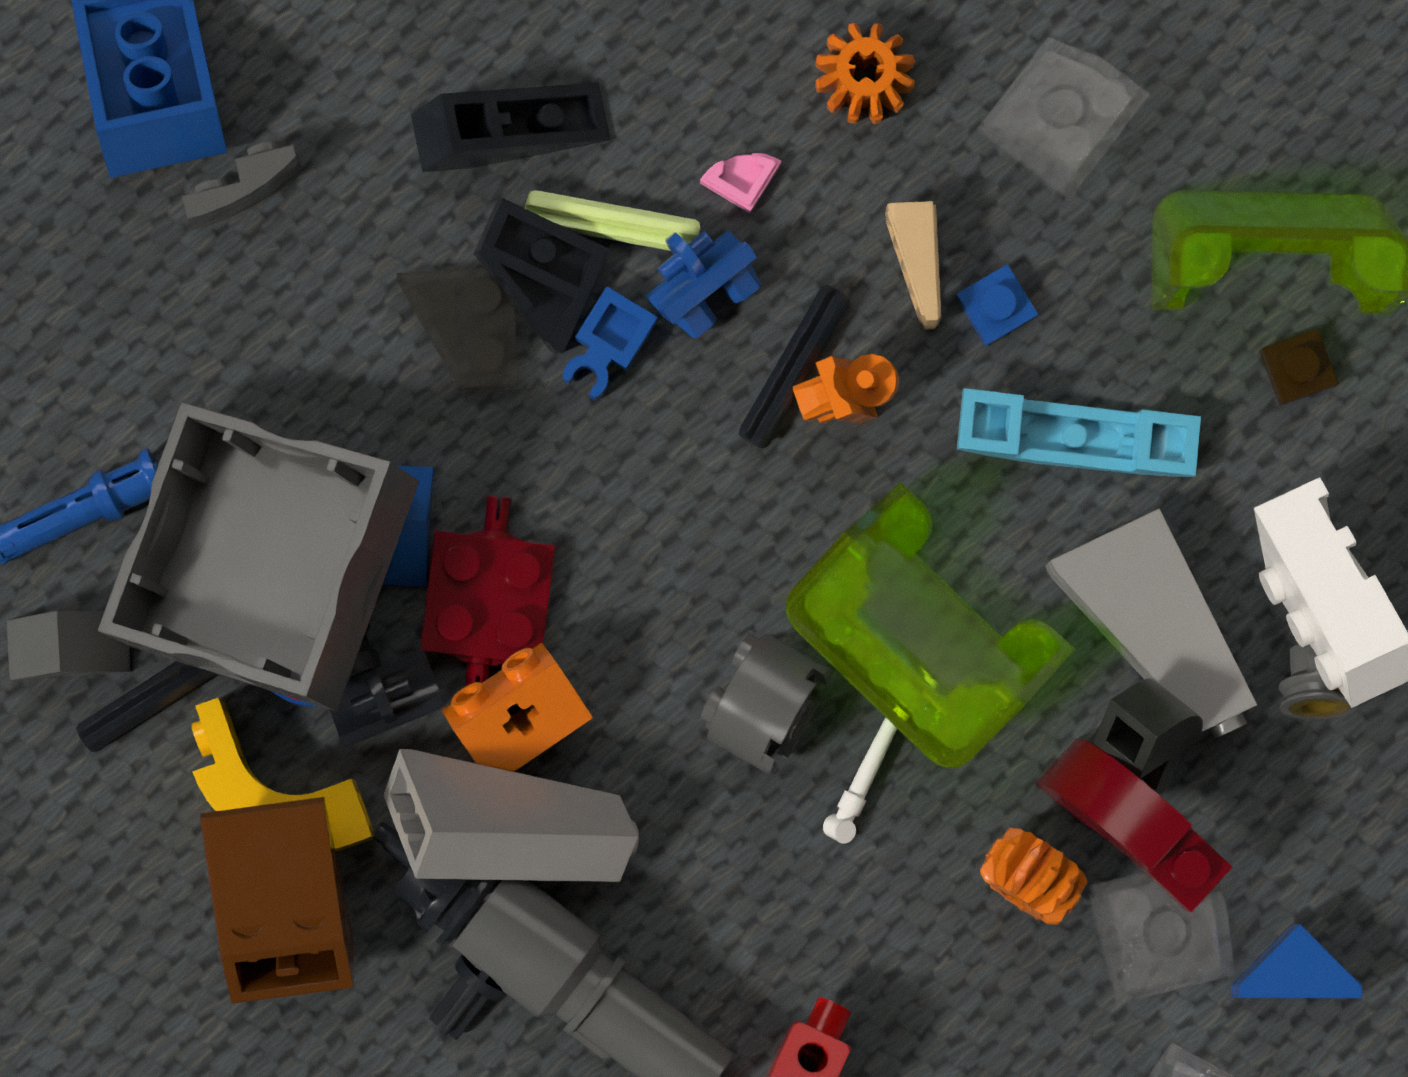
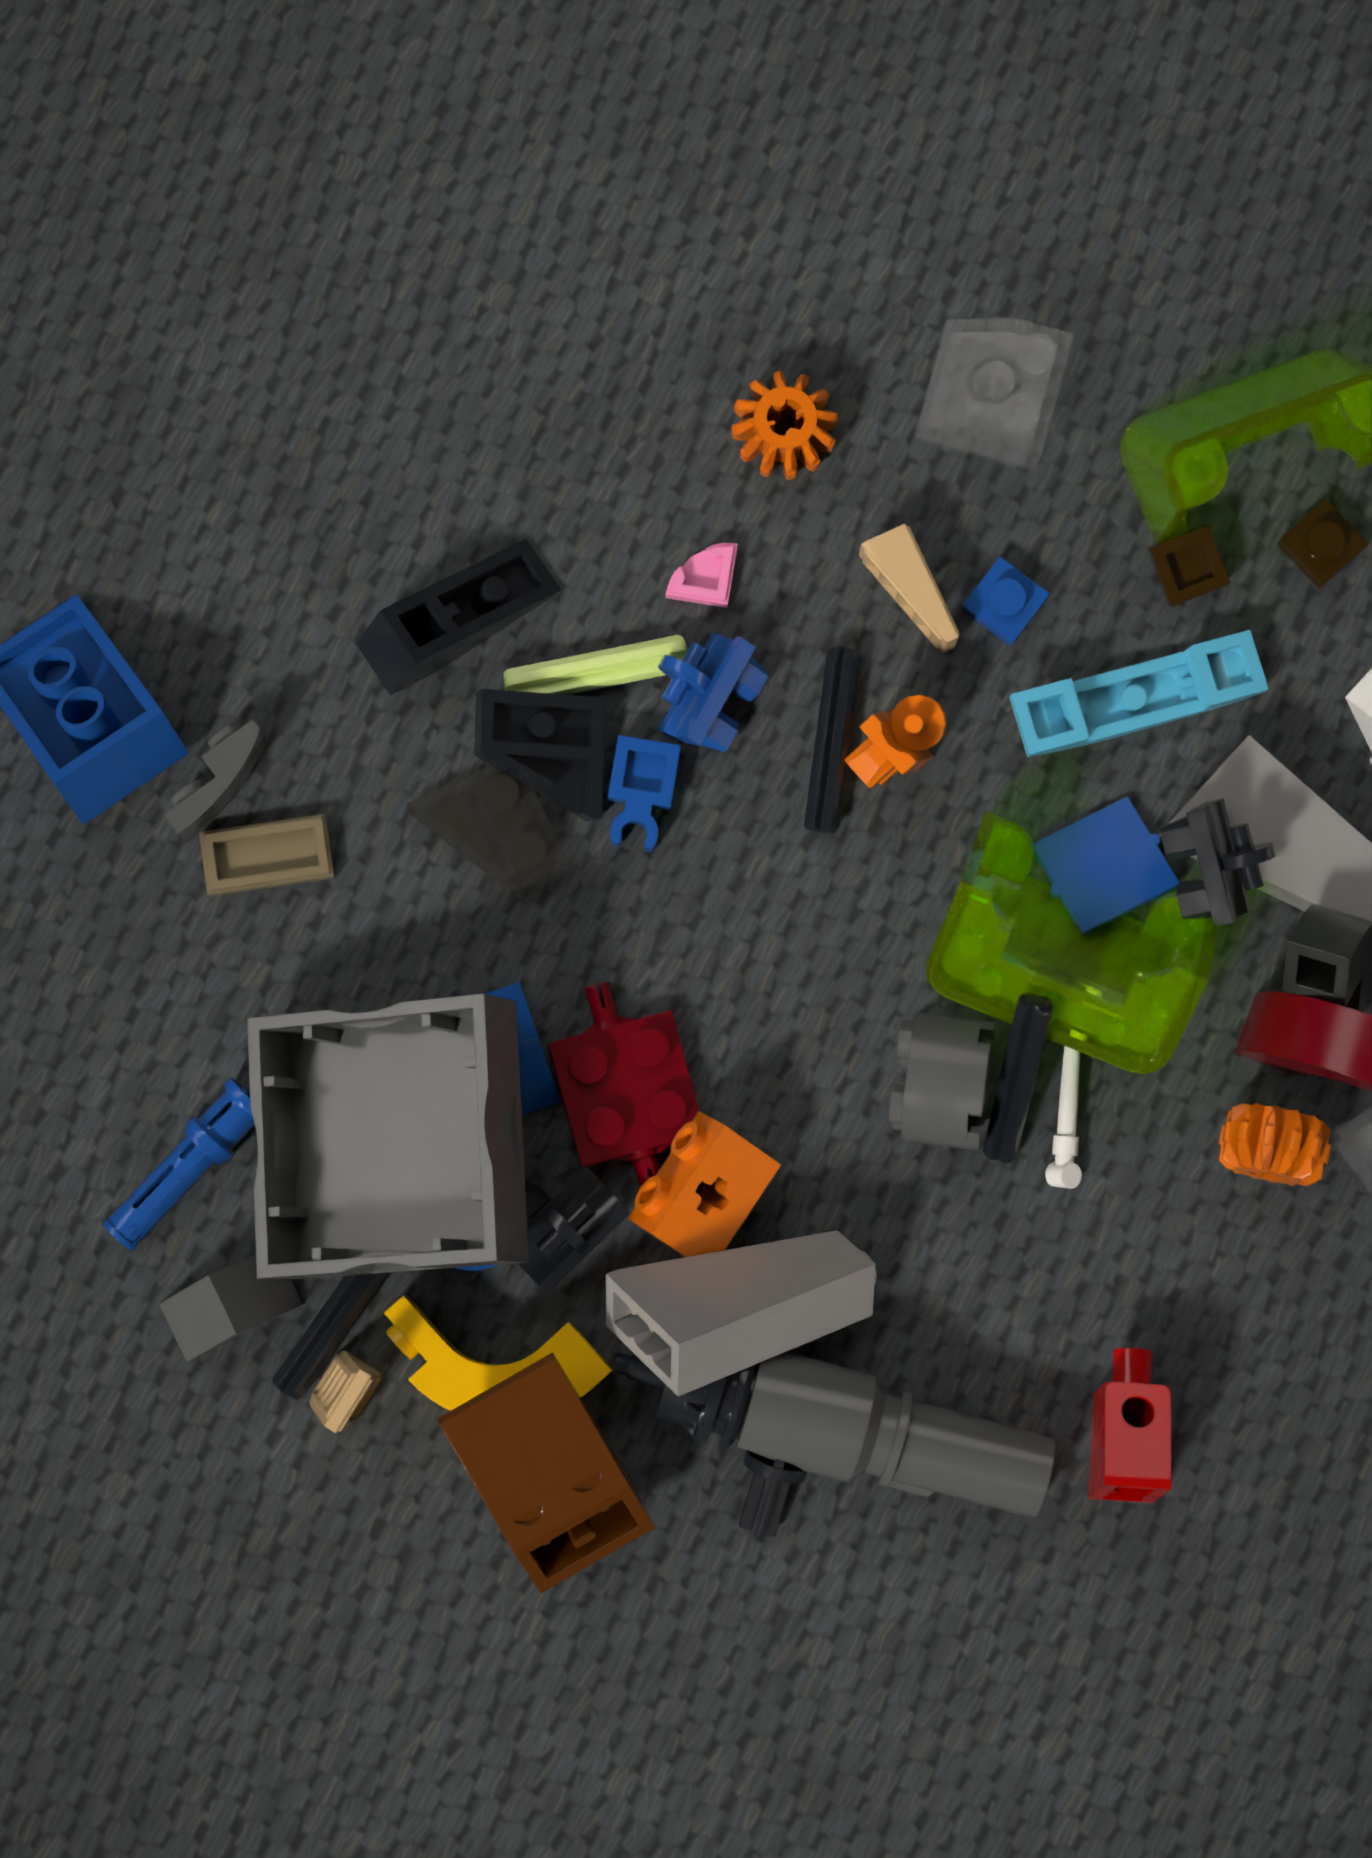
camera: 20 degrees left, 0 degrees up
none -> dark tan tile [199,814,335,897]
none -> tan slope [309,1350,383,1433]
none -> black axle [983,992,1053,1164]
none -> blue piece [1030,796,1180,936]
none -> dark brown plate [1146,524,1230,607]
none -> black hips [1160,798,1276,927]

